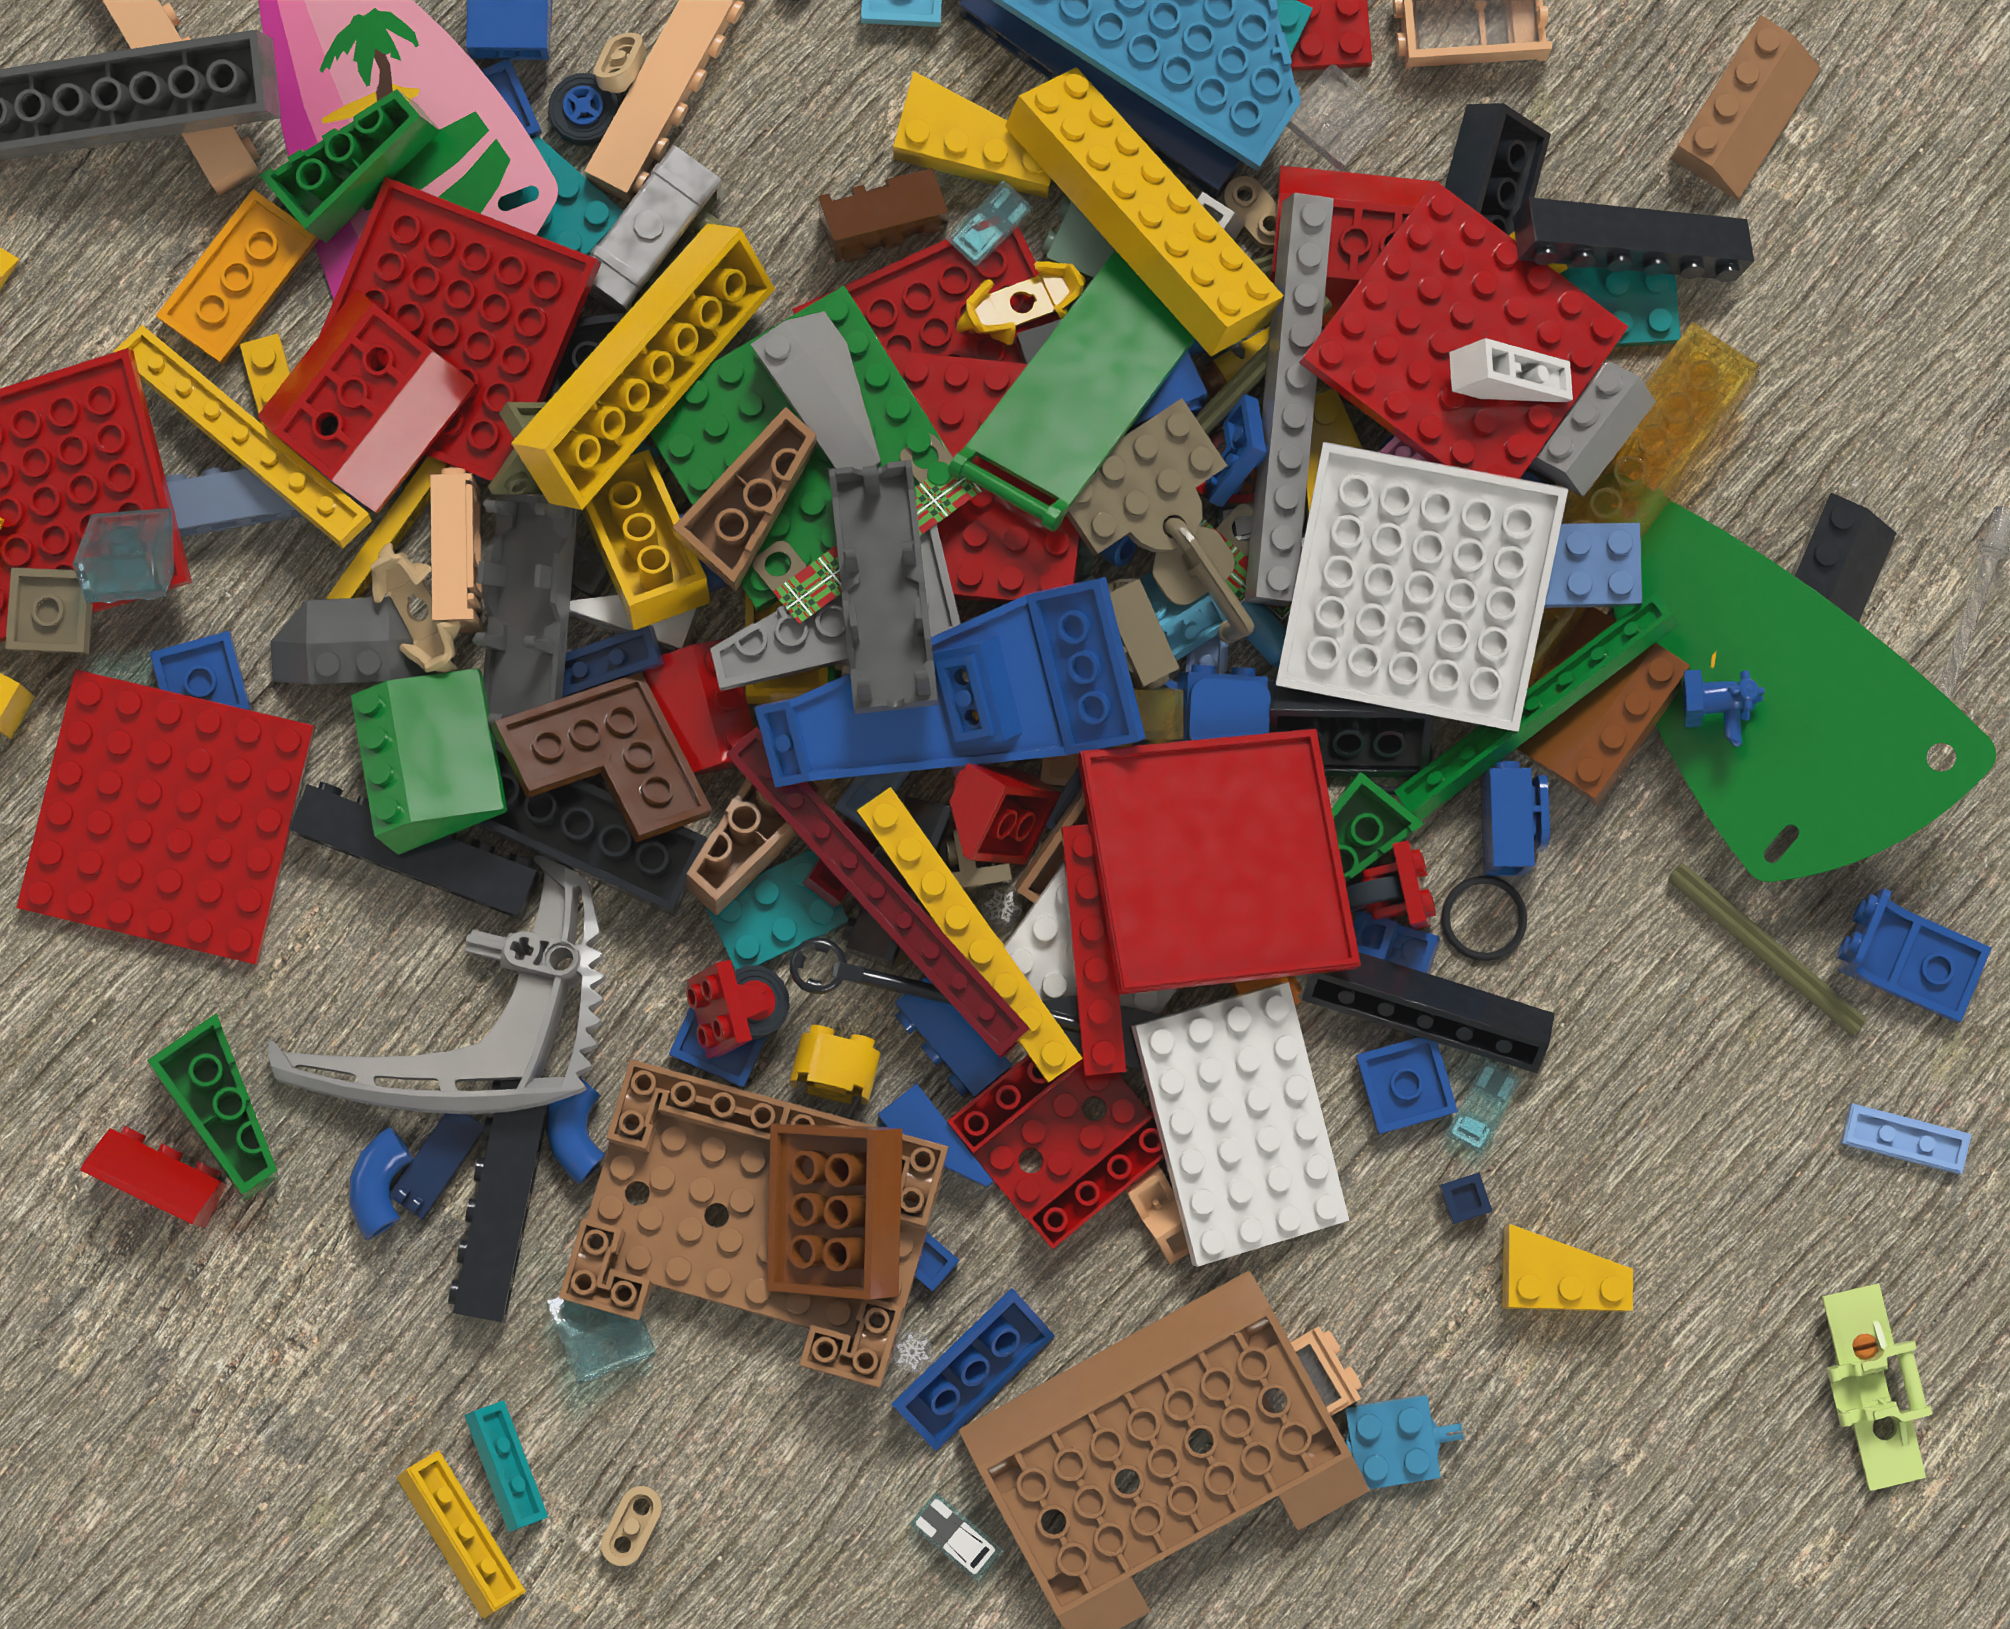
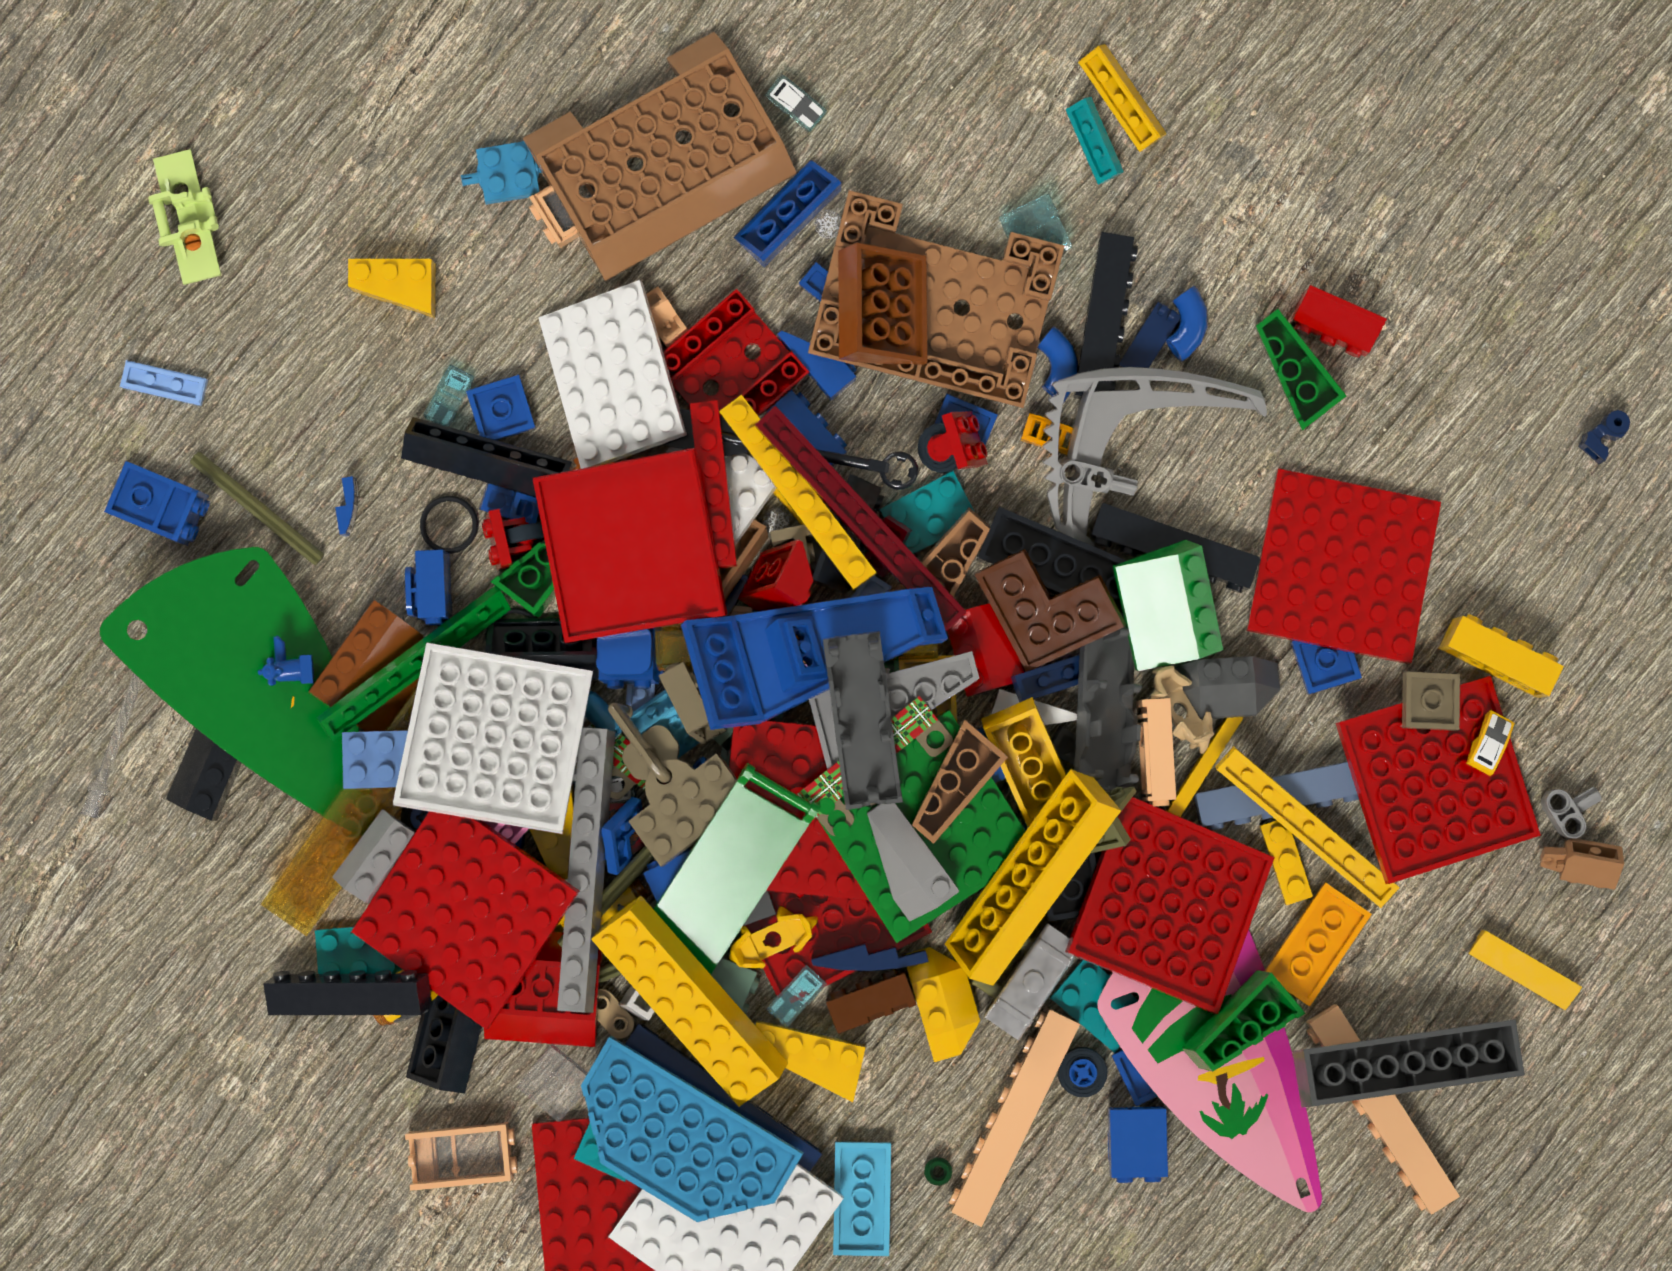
camera: 170 degrees left, 5 degrees up
clear light blue slope [72,508,174,603] -> none
red slope [257,288,478,514] -> none
tan plate [593,33,647,93] -> none
tan plate [601,1486,663,1566] -> none
yellow brick [789,1025,881,1104] -> none
dark blue plate [1439,1172,1492,1225] -> none
white slope [1449,338,1573,402] -> none
medium nougat slope [1670,15,1821,200] -> none
none -> blue slope [335,476,358,537]
none -> dark blue slope [811,943,929,971]
none -> yellow wedge [903,947,980,1062]
none -> light orange slope [1020,413,1073,455]

